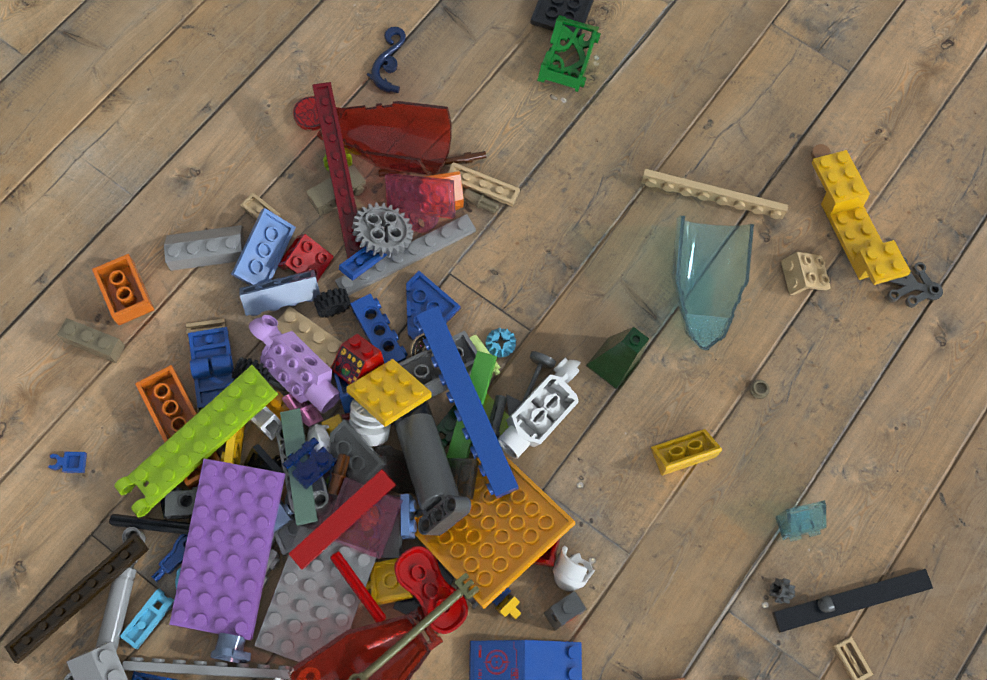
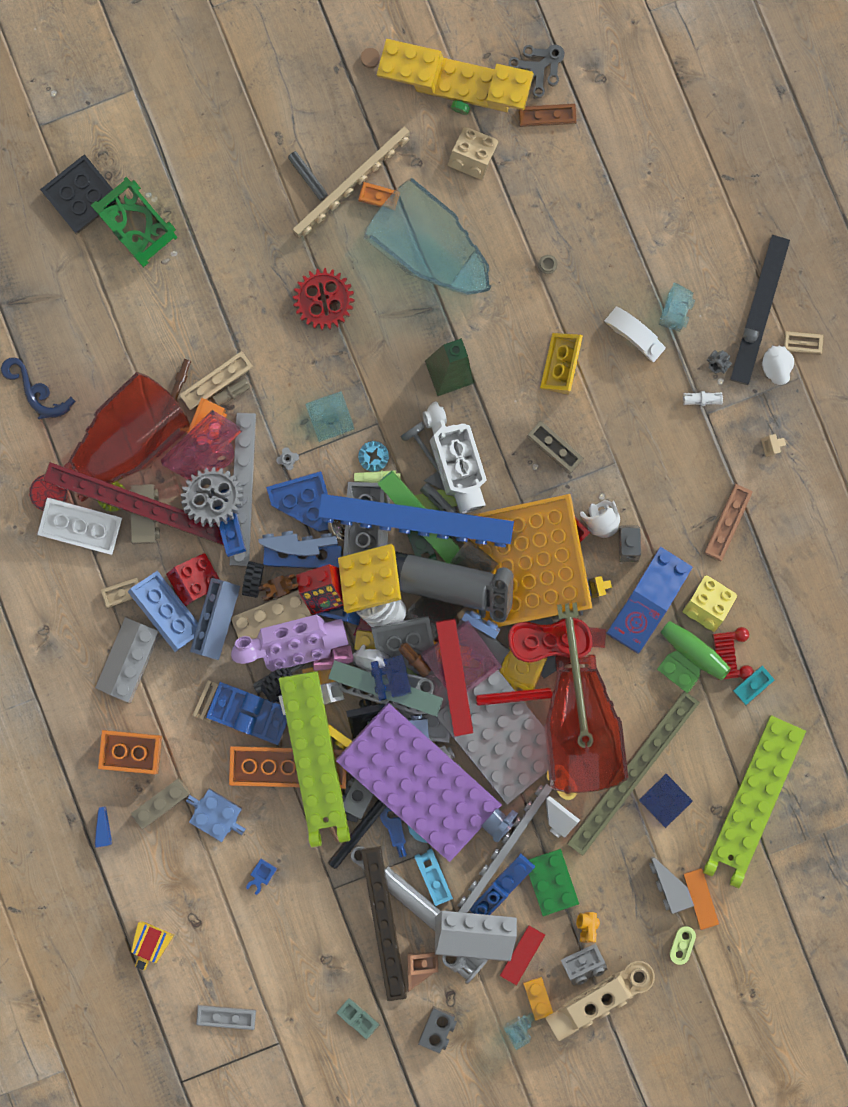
camera: 55 degrees left, 15 degrees up
none -> white plate [37,498,122,555]
none -> blue slope [95,806,112,848]
none -> medium blue plate [186,788,246,842]
none -> sand blue slope [258,531,338,556]
none -> reddish brown pin [258,574,298,601]
none -> light grey plate [276,447,299,470]
none -> dark grey axle [288,151,328,201]
none -> red gear [293,268,355,331]
none -> clear light blue slope [305,391,355,442]
none -> orange plate [358,182,400,211]
none -> nougat slope [408,952,438,991]
none -> green tile [450,100,470,115]
none -> dark orange tile [519,103,577,127]
none -> dark tan brick [527,420,584,474]
none -> clear red plate [589,627,606,648]
none -> white arch [604,306,666,362]
none -> white pin [683,391,723,406]
none -> white hair [762,345,794,385]

